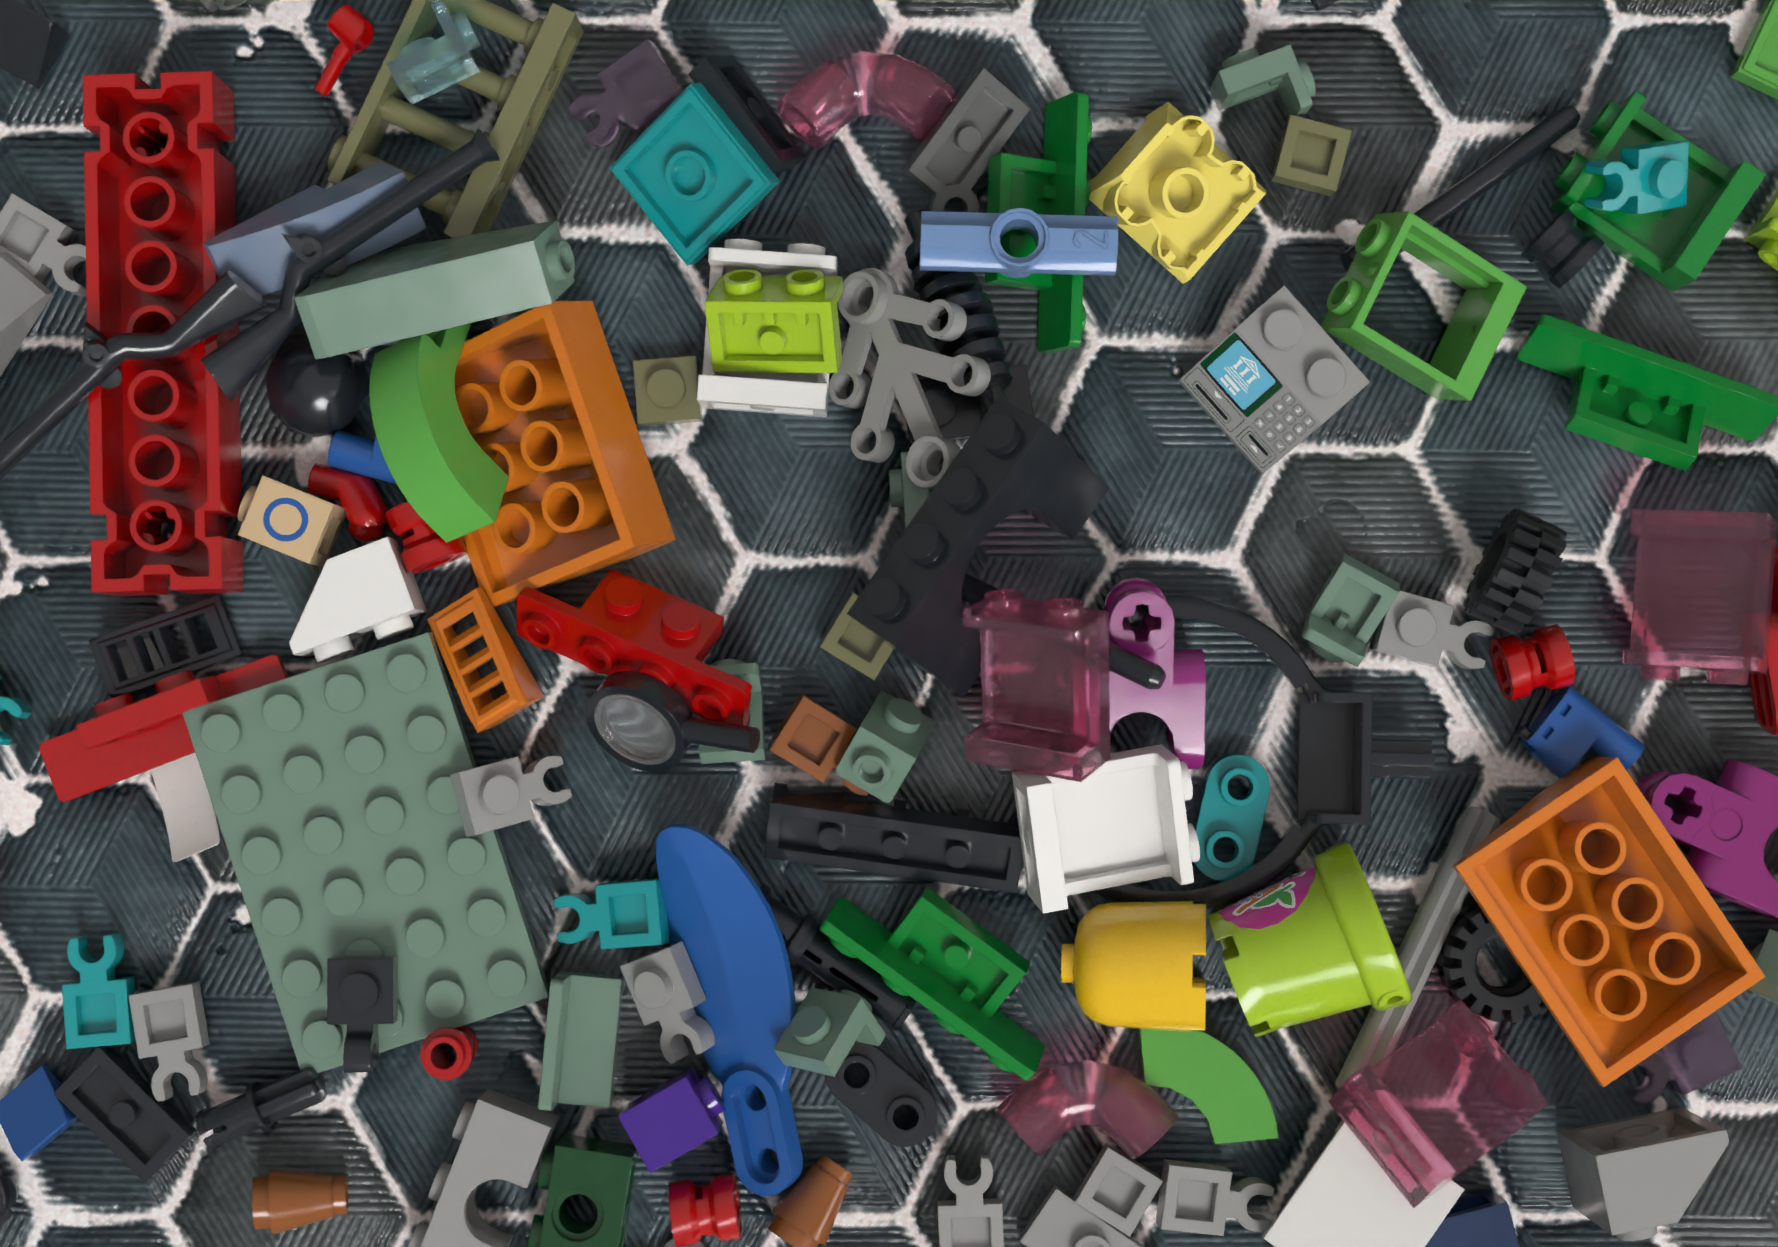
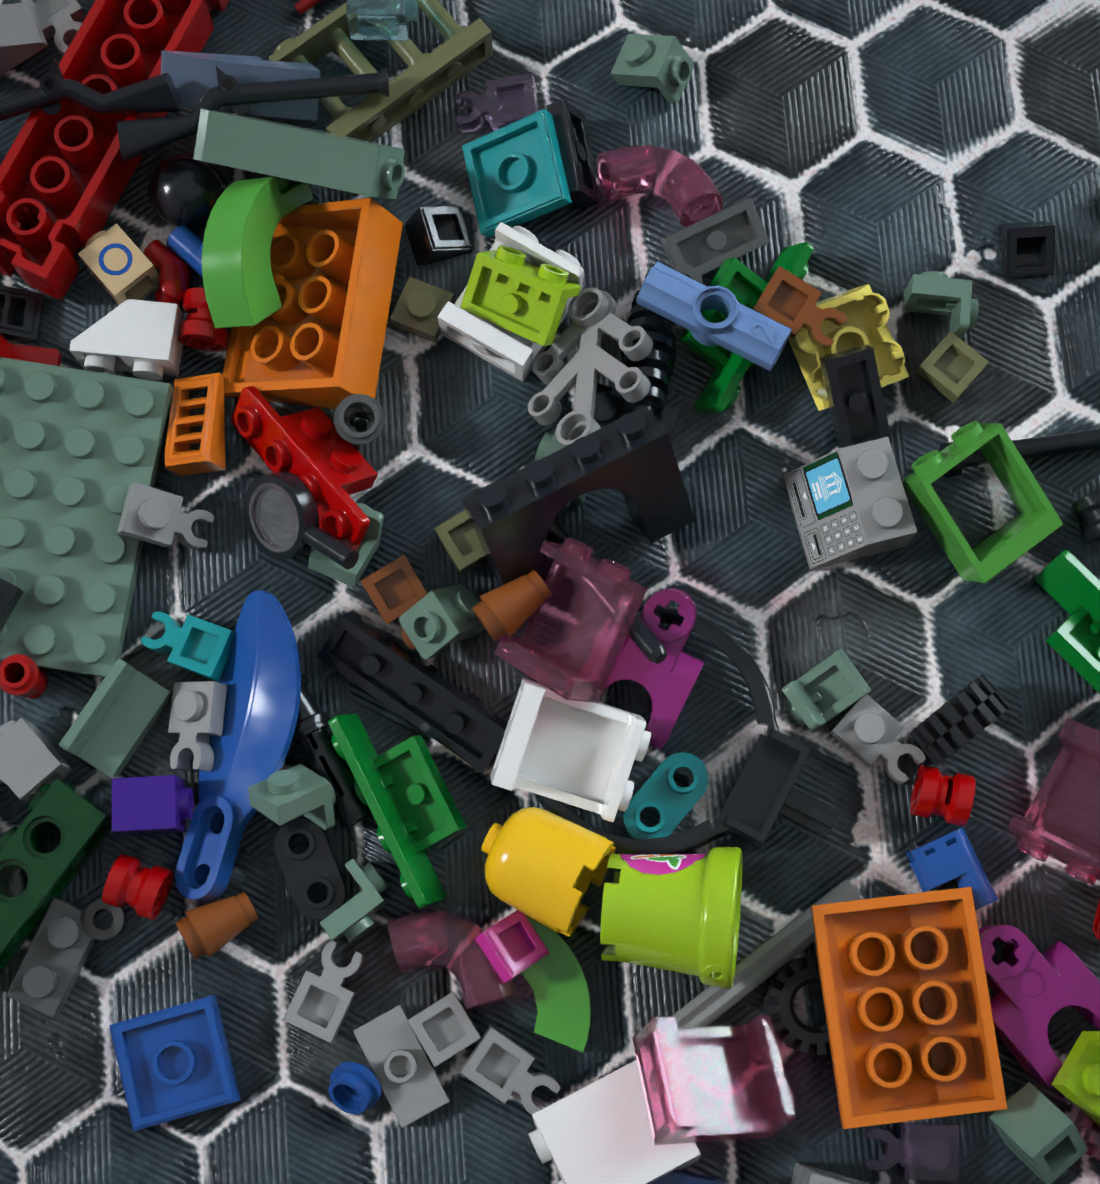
camera: 25 degrees right, 10 degrees down
none -> sand green bracket [320,858,388,943]
none -> dark grey cone [334,394,385,444]
none -> black slope [405,206,474,265]
none -> dark orange cone [472,570,552,642]
none -> dark pink tile [475,910,550,984]
none -> dark orange plate [752,266,848,349]
none -> black plate [819,344,892,449]

